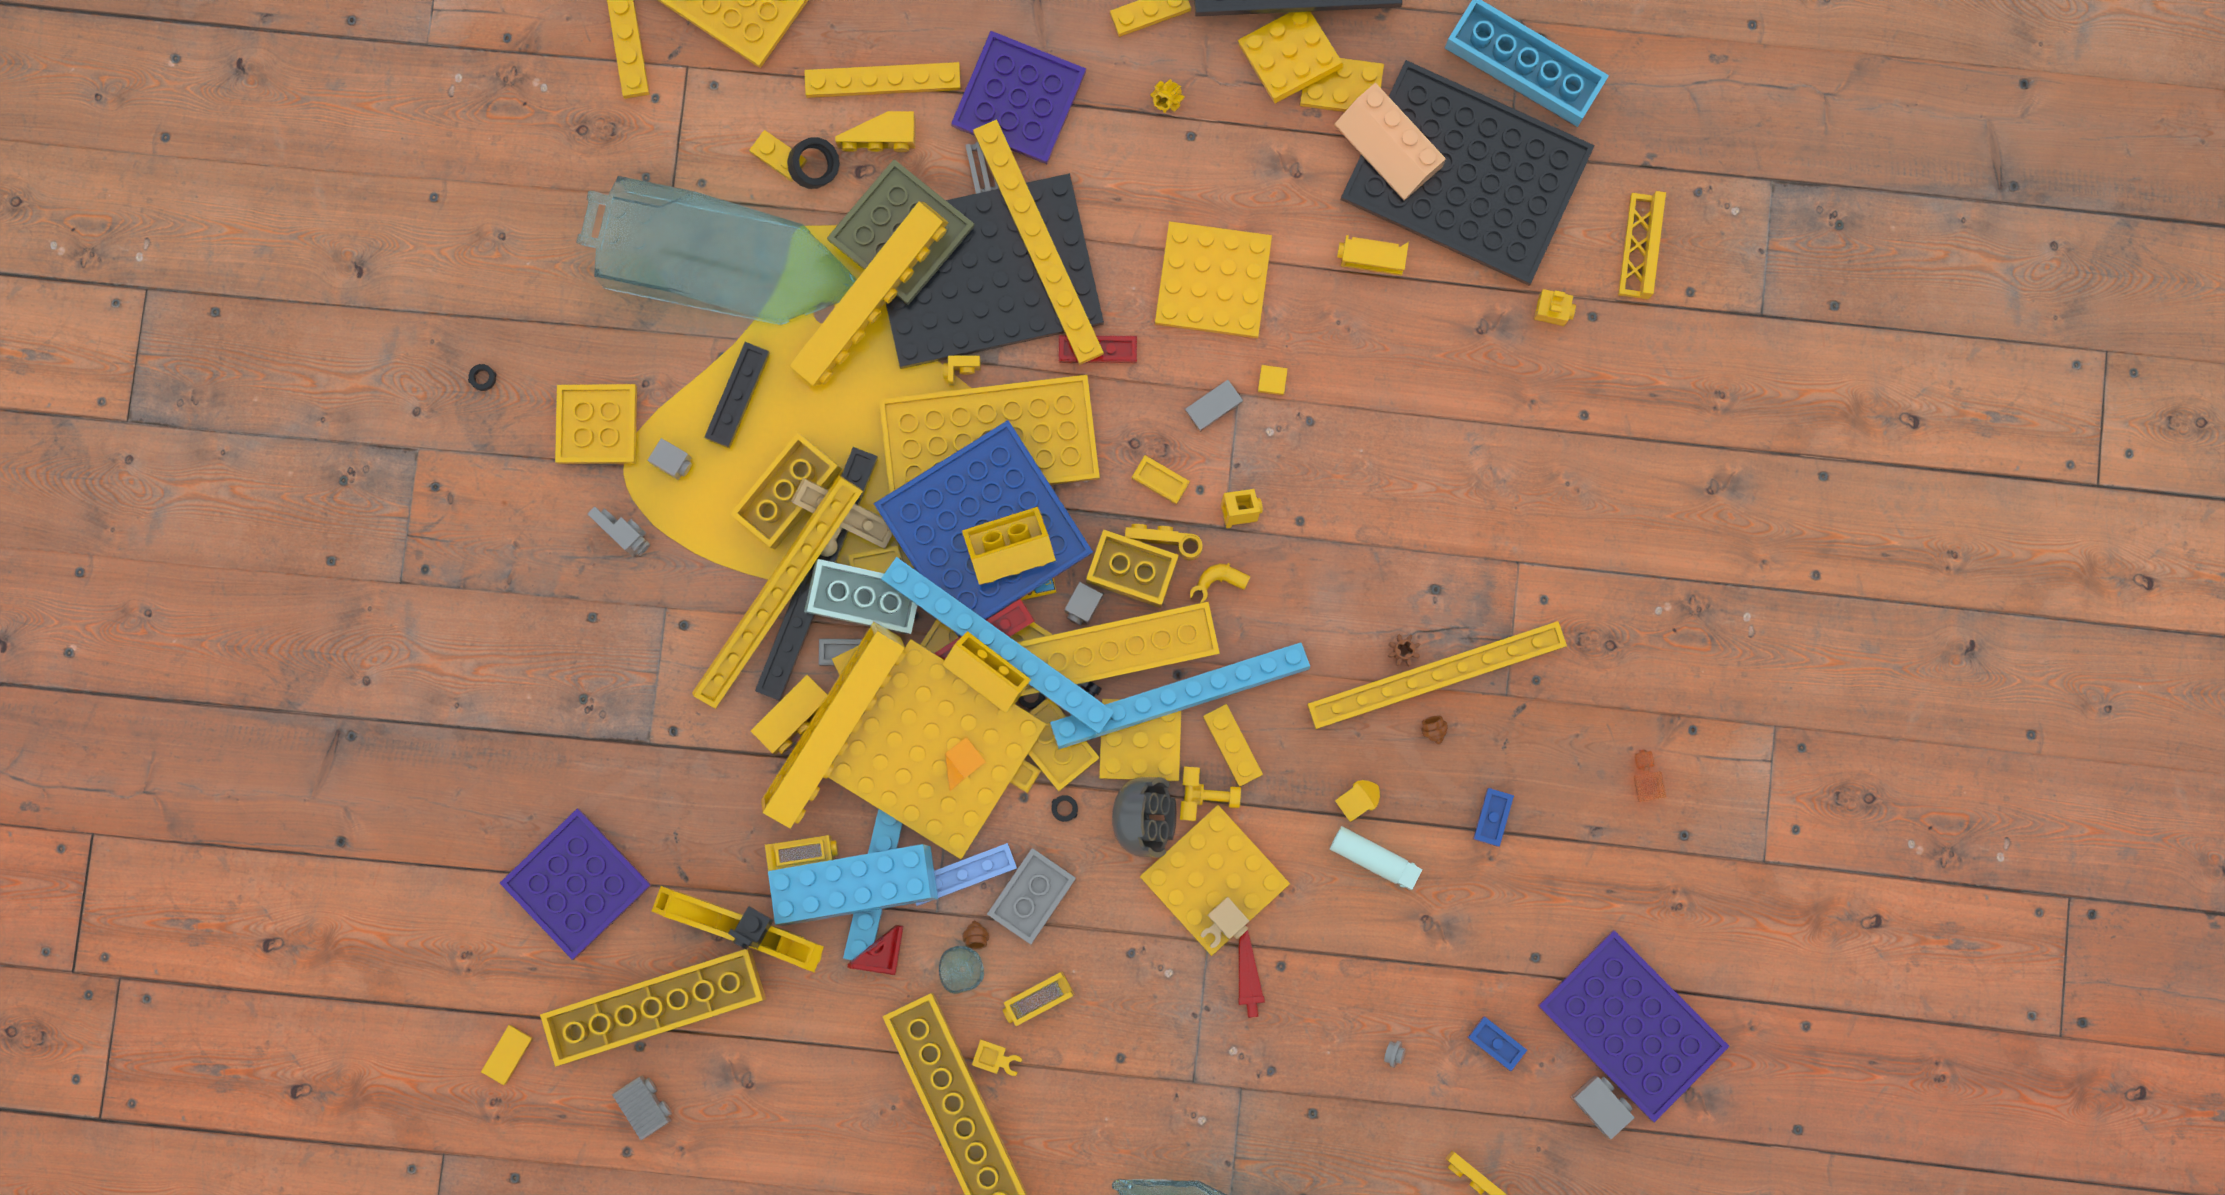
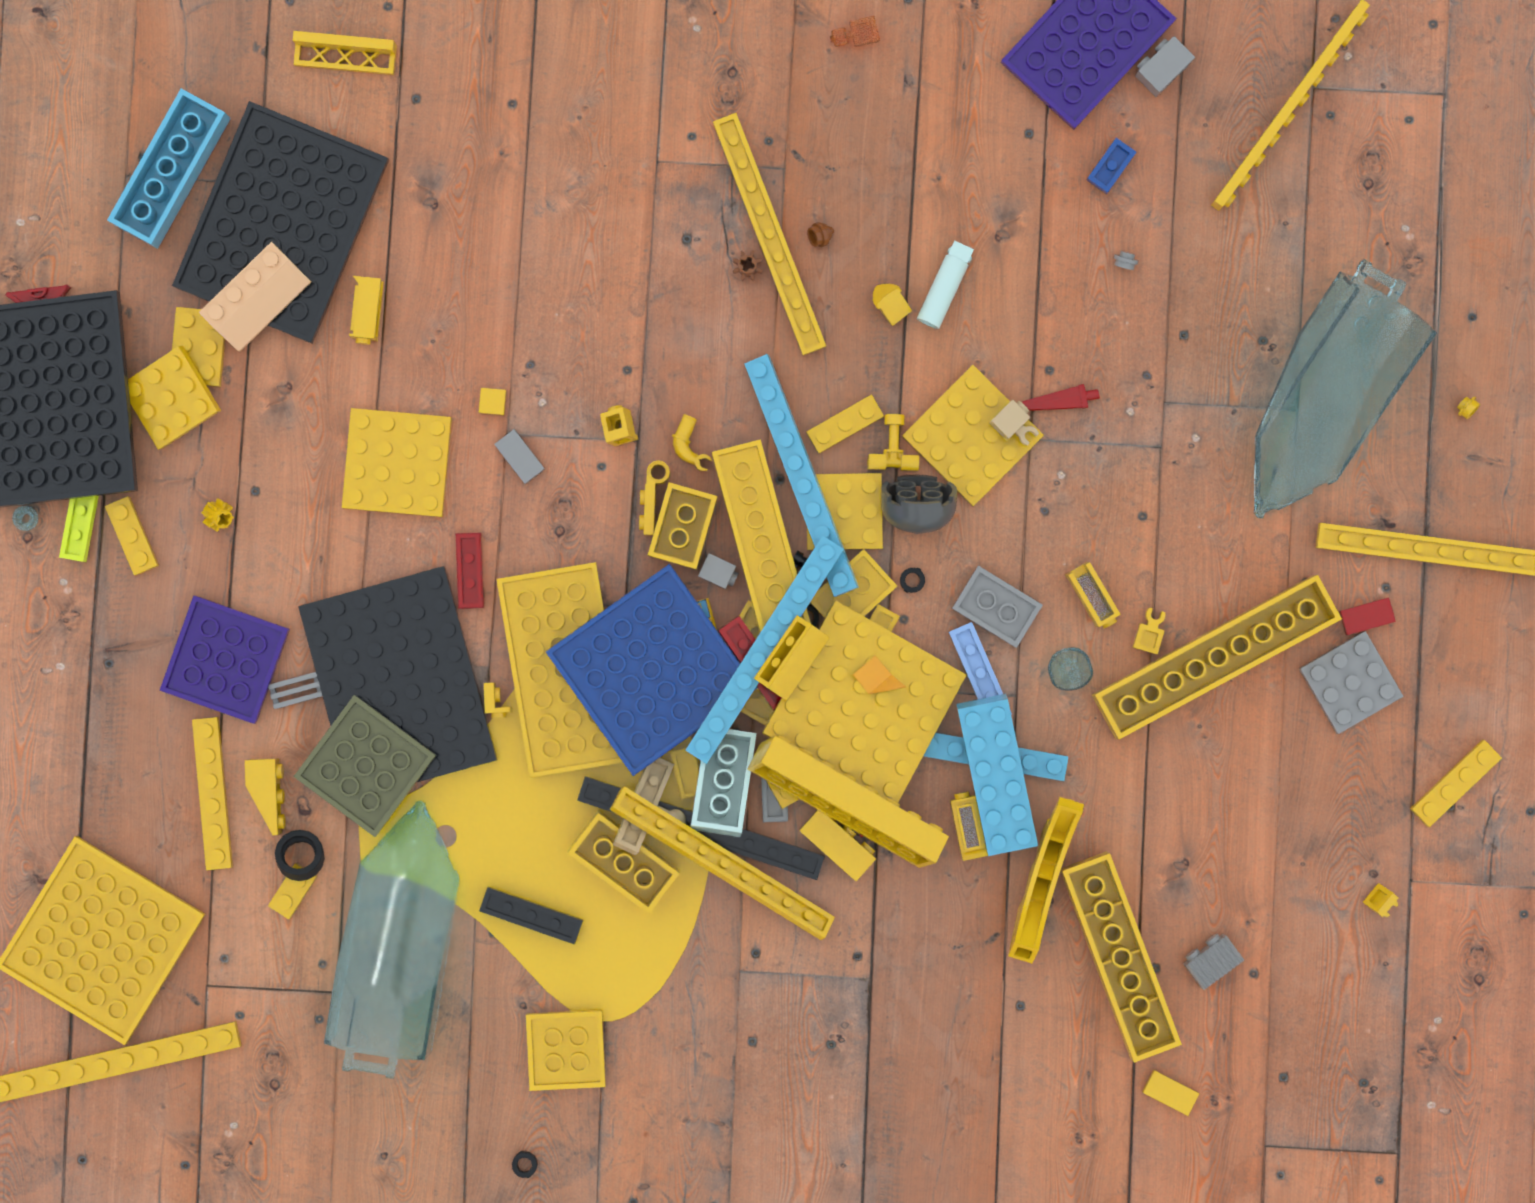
camera: 95 degrees left, 5 degrees up
dark purple plate [500,808,652,960] -> none
light grey plate [588,507,650,557] -> none
light grey brick [647,438,692,480] -> none
black bracket [728,906,774,950] -> none
yellow brick [789,201,949,386] -> none
red tile [847,925,904,975] -> none
yellow slope [962,507,1056,585] -> none
dark orange plate [962,920,989,949] -> none
yellow plate [973,119,1104,365] -> none
yellow tile [1131,455,1190,505] -> none
blue plate [1473,788,1514,847] -> none
yellow brick [1534,289,1576,326] -> none

